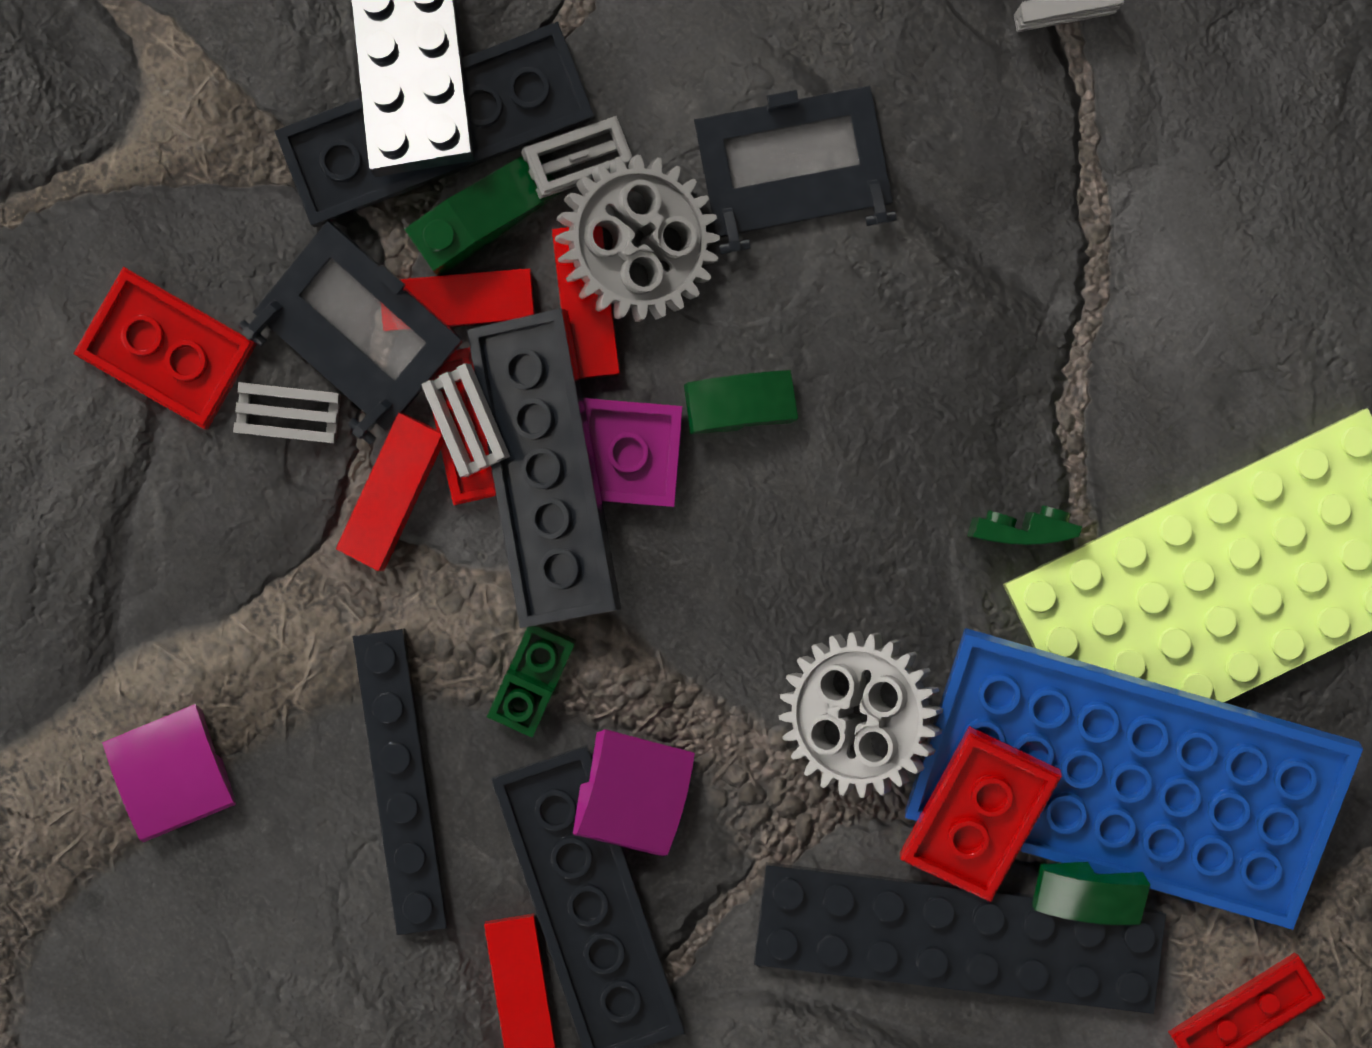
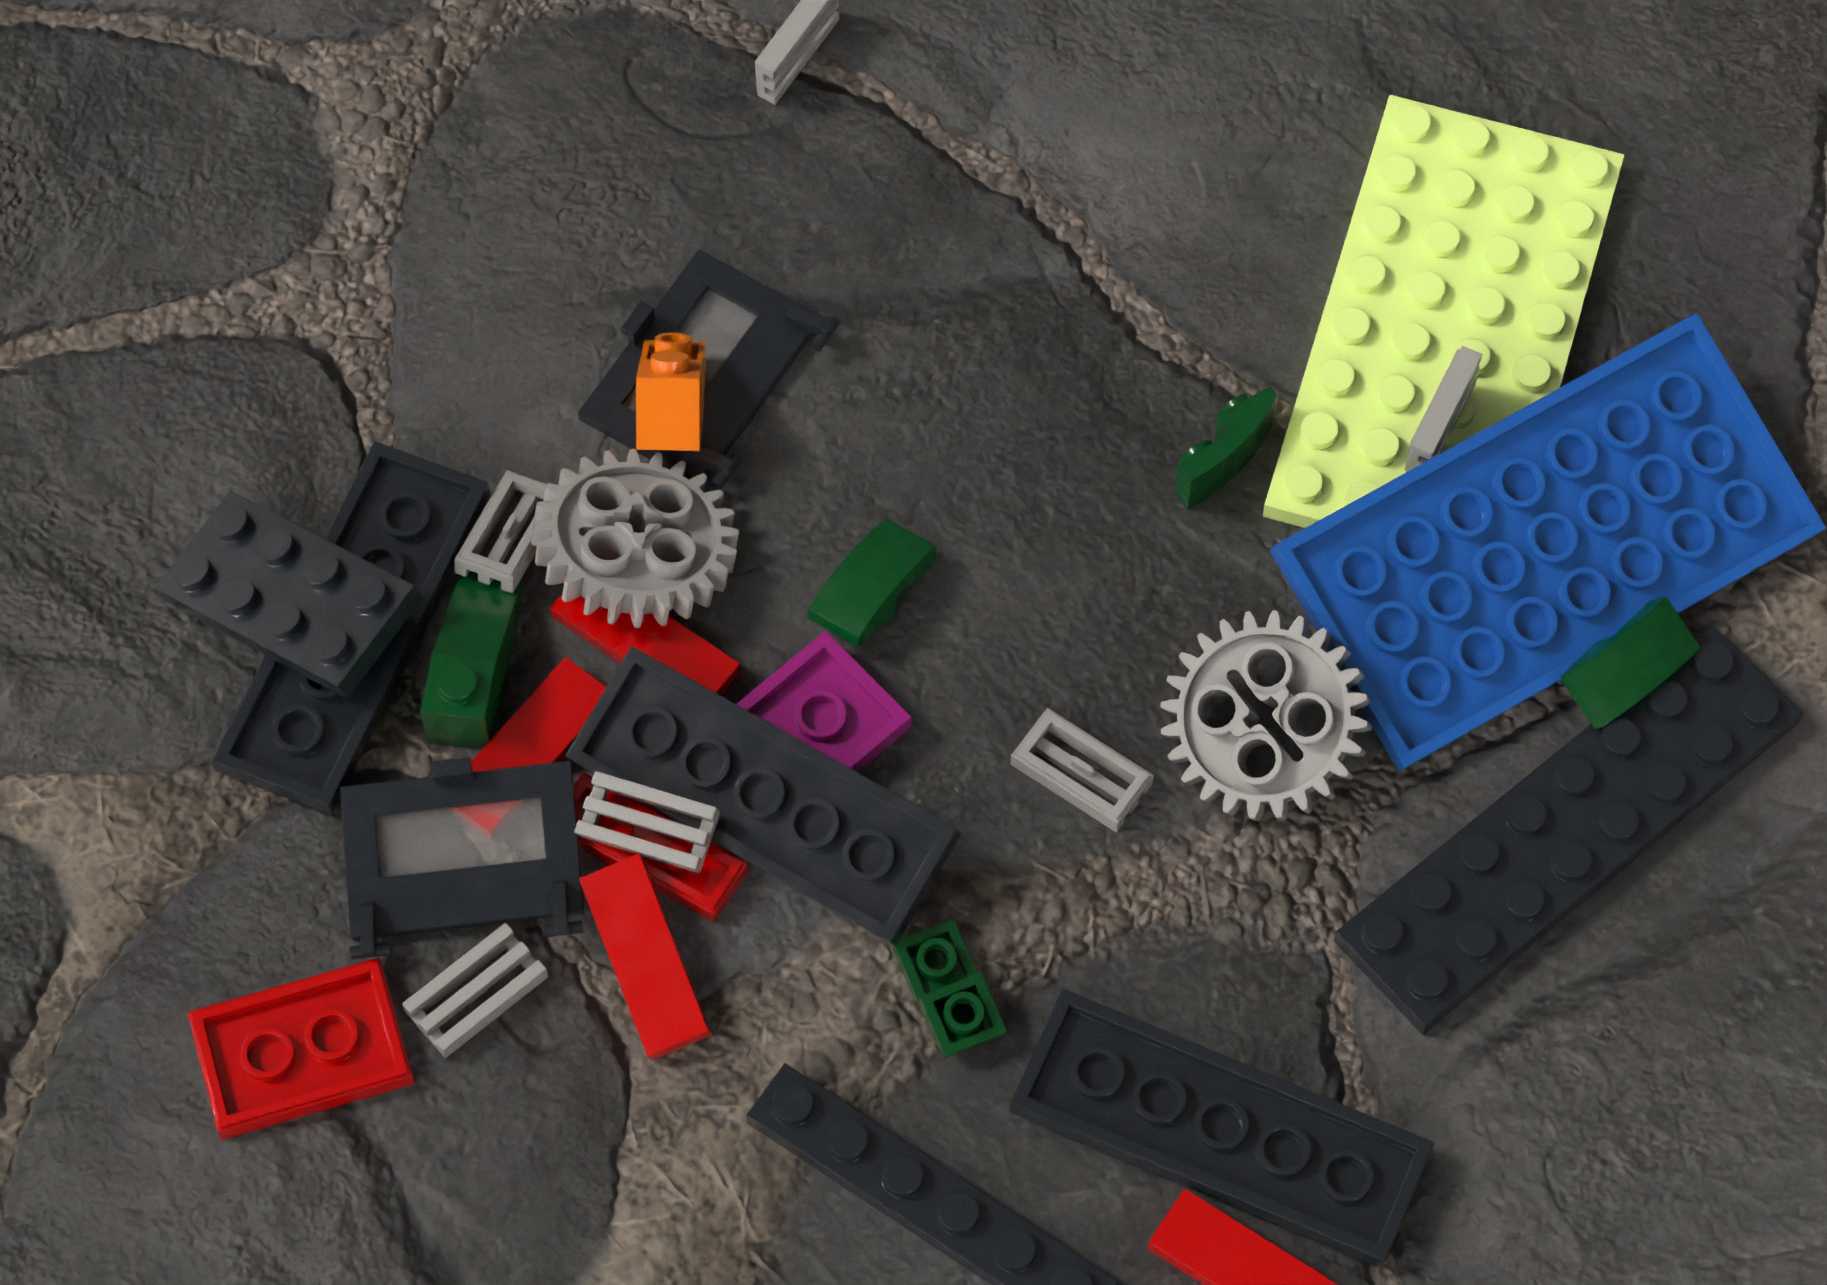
camera: 45 degrees left, 25 degrees down
magenta slope [573,729,695,856] -> none
red tile [900,726,1062,902] -> none
none -> orange slope [636,333,706,451]
none -> light grey tile [1010,708,1154,833]
none -> light grey tile [1404,346,1482,472]

